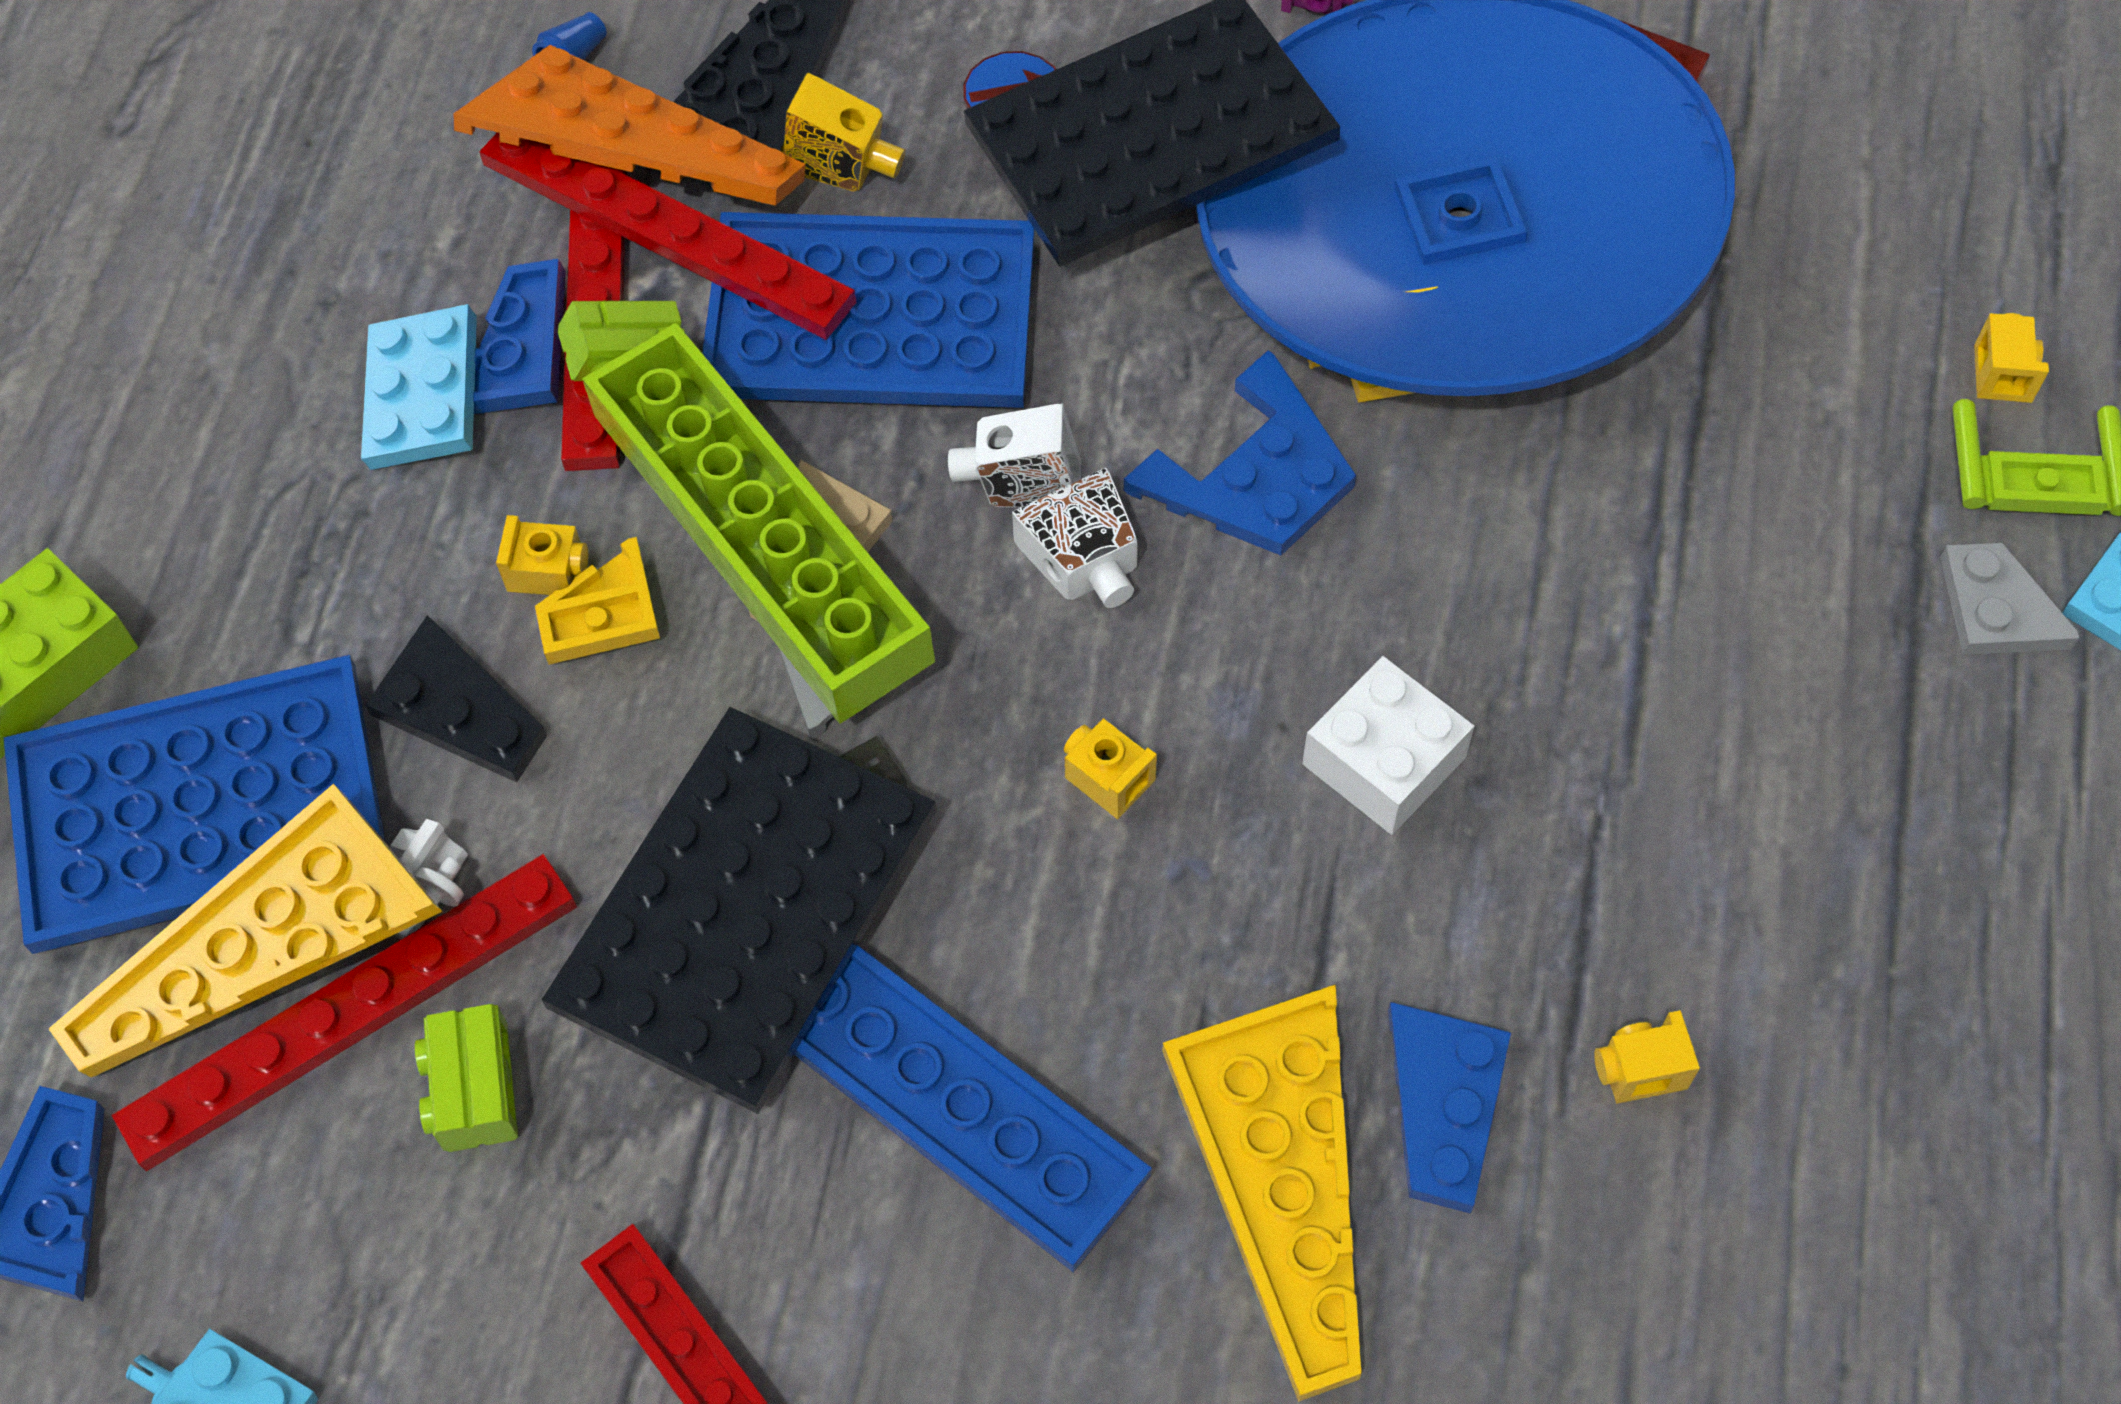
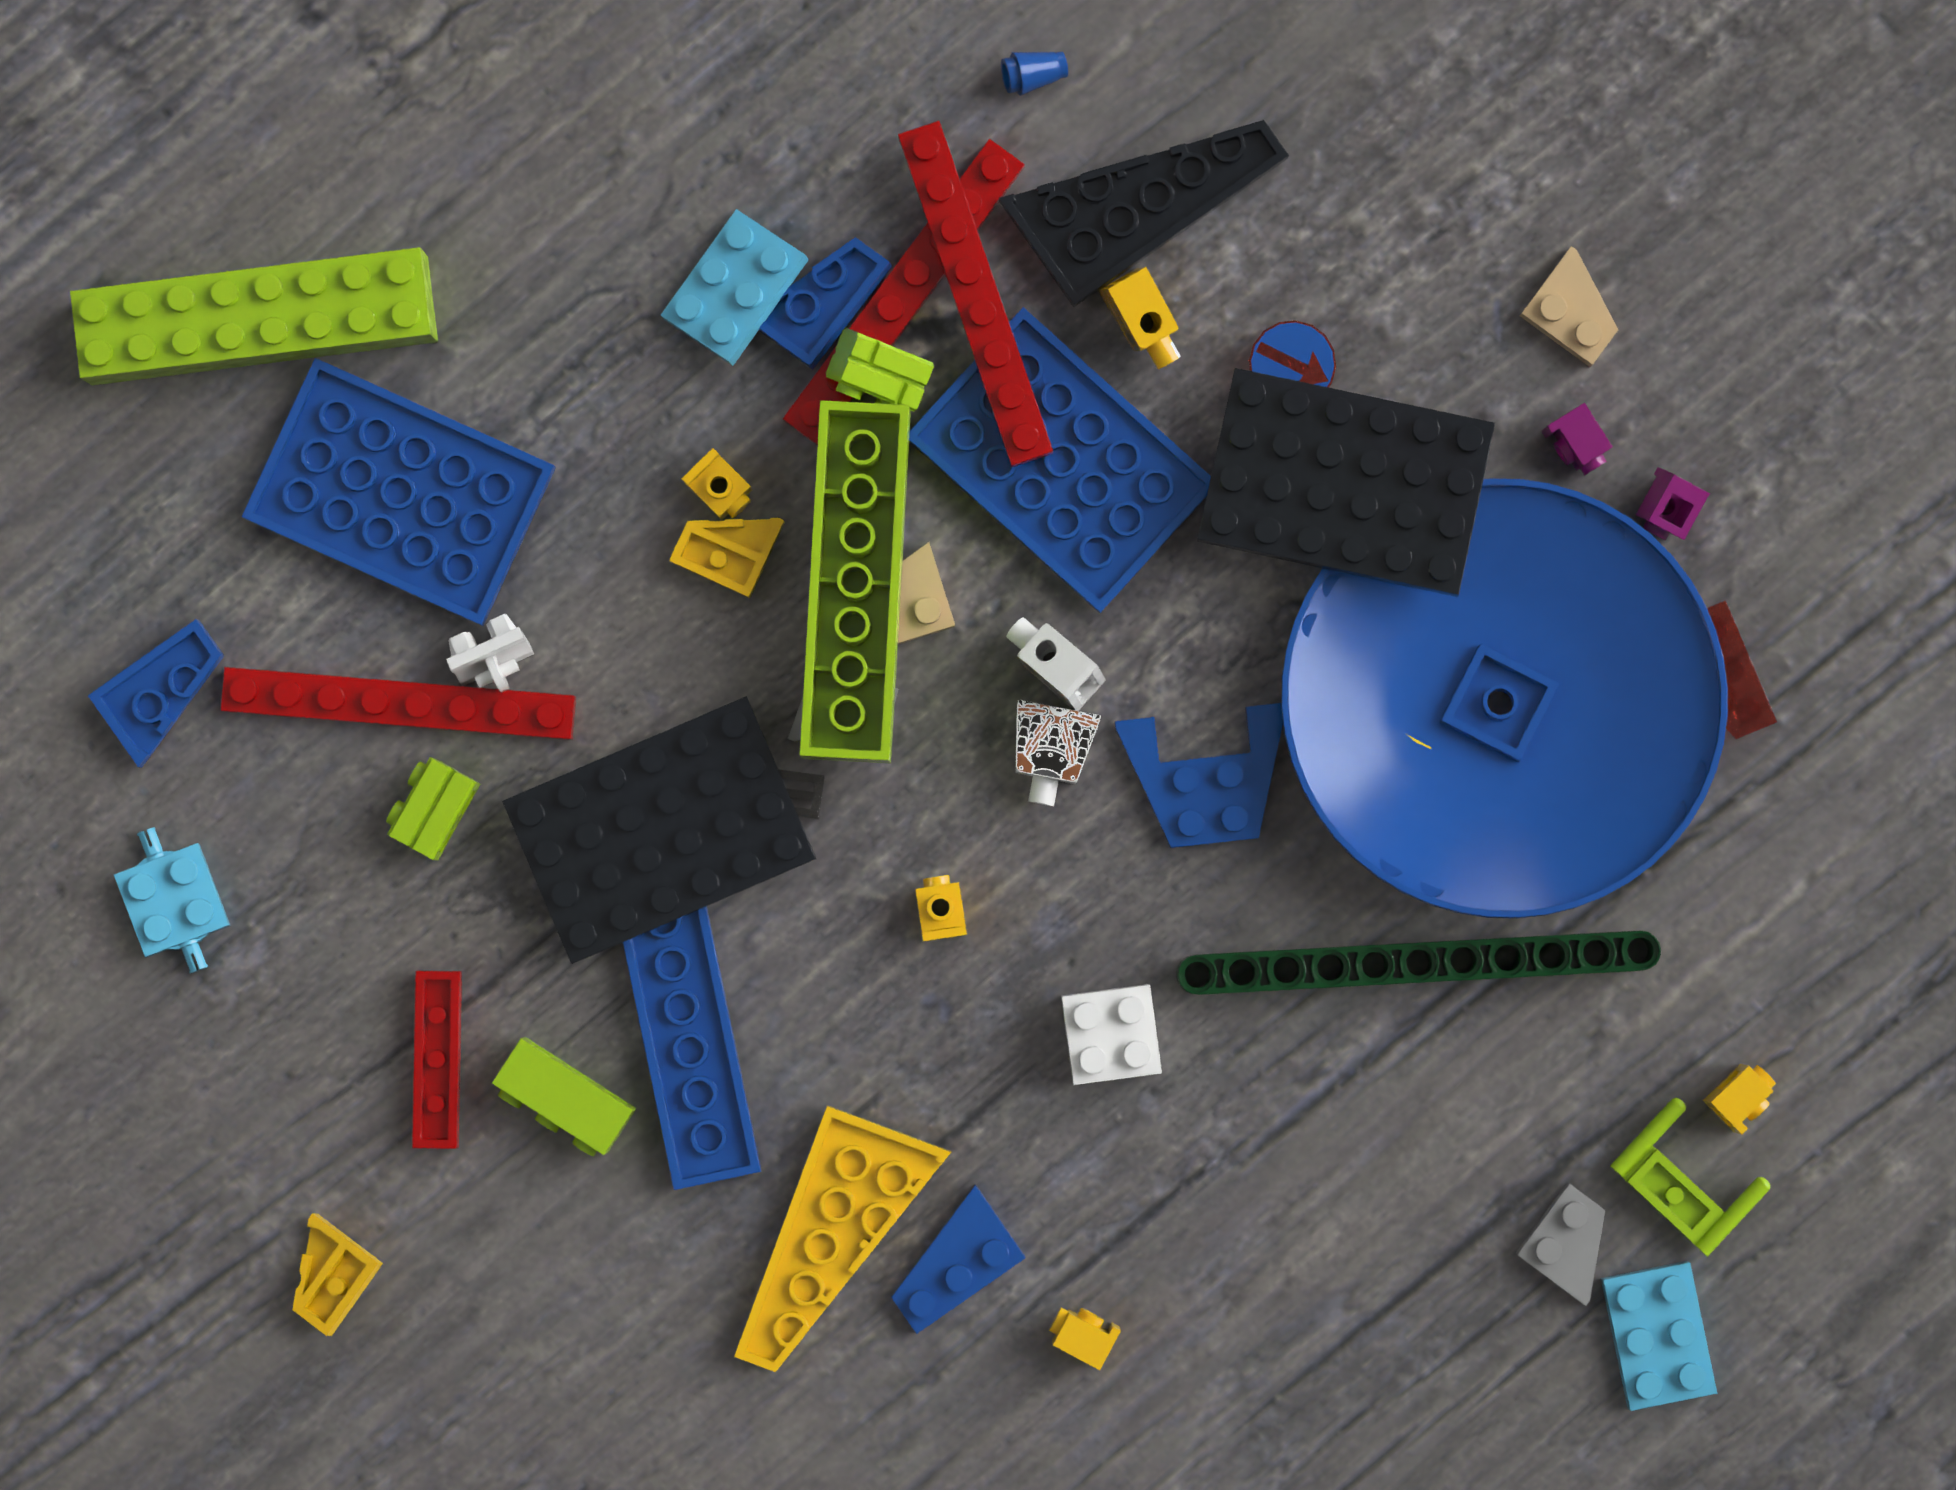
camera: 40 degrees right, 25 degrees up
yellow wing [49,784,443,1078] -> none
black wing [366,615,547,783] -> none
orange wing [453,45,806,206] -> none
none -> lime brick [492,1037,637,1157]
none -> dark green beam [1176,931,1661,995]

